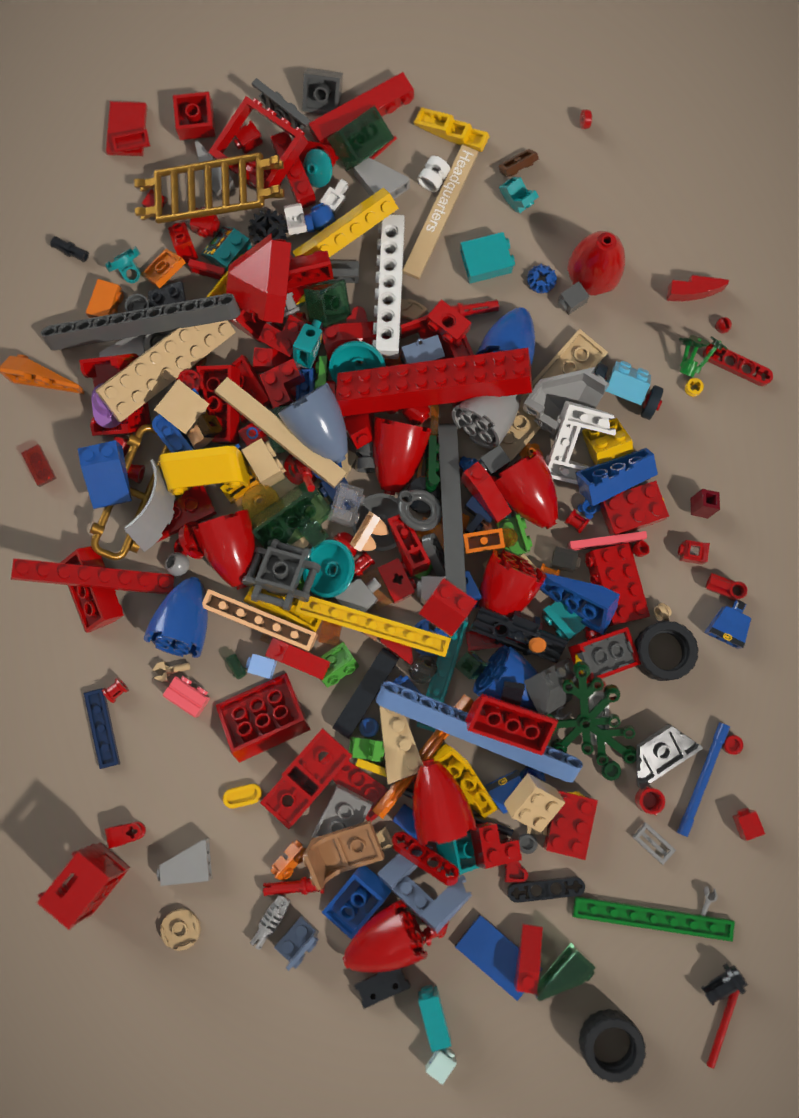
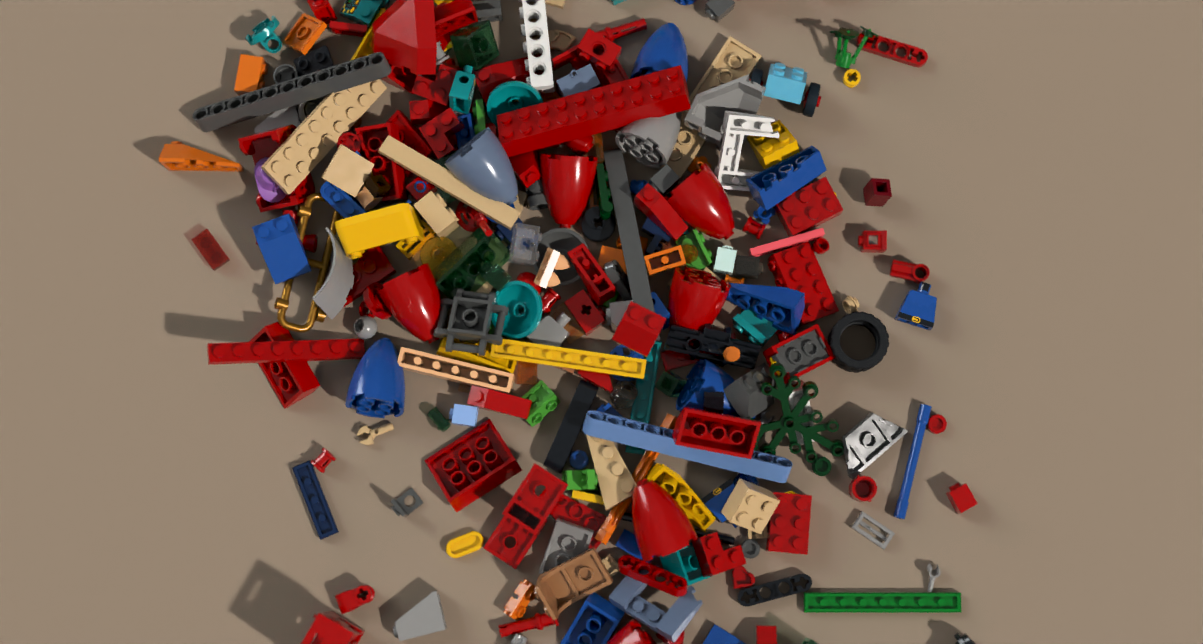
camera: 10 degrees left, 0 degrees up
black pin [50,236,89,262] -> none
coral brick [163,676,210,718] -> none
red tile [346,306,368,323] -> none
dark grey piece [397,489,442,532] -> none
red hinge [715,317,732,334] -> none
none -> dark grey bracket [391,488,423,517]
none -> light aqua brick [713,245,737,276]

